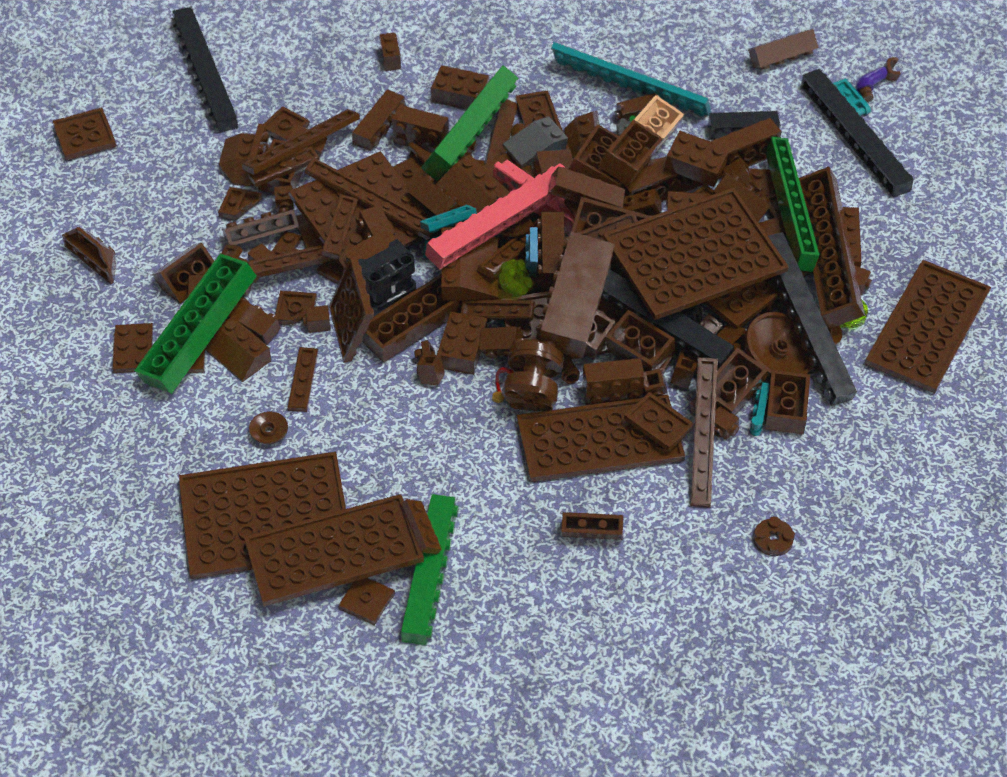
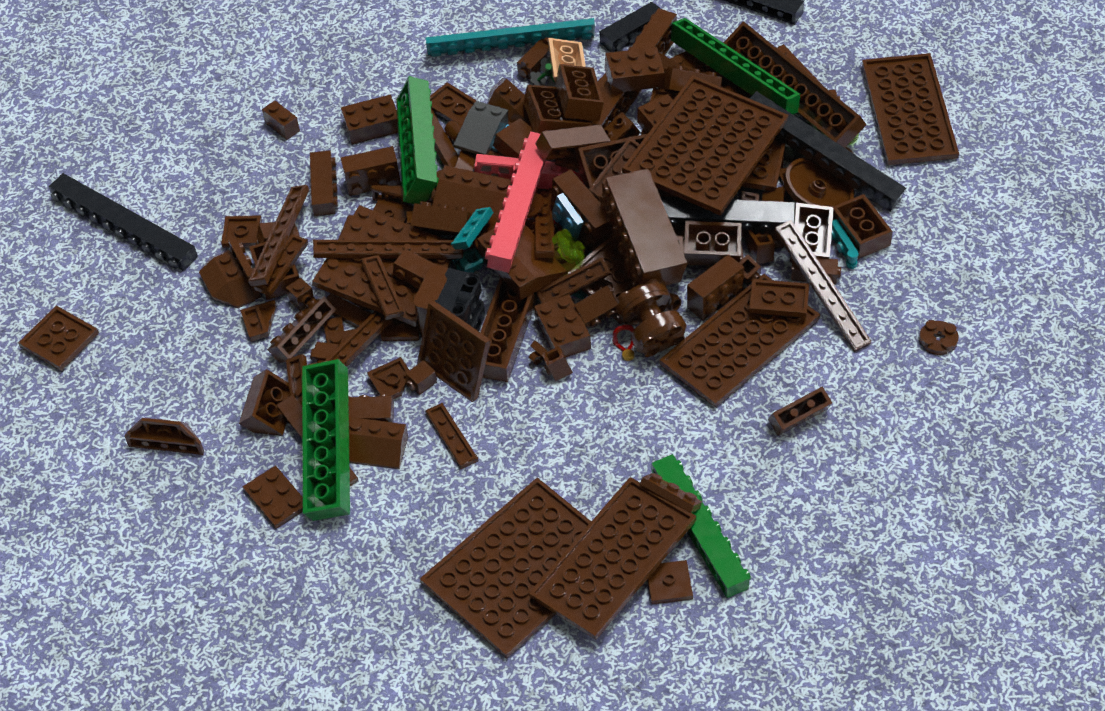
camera: 30 degrees left, 0 degrees up
reddish brown dish [249,411,288,444] -> none

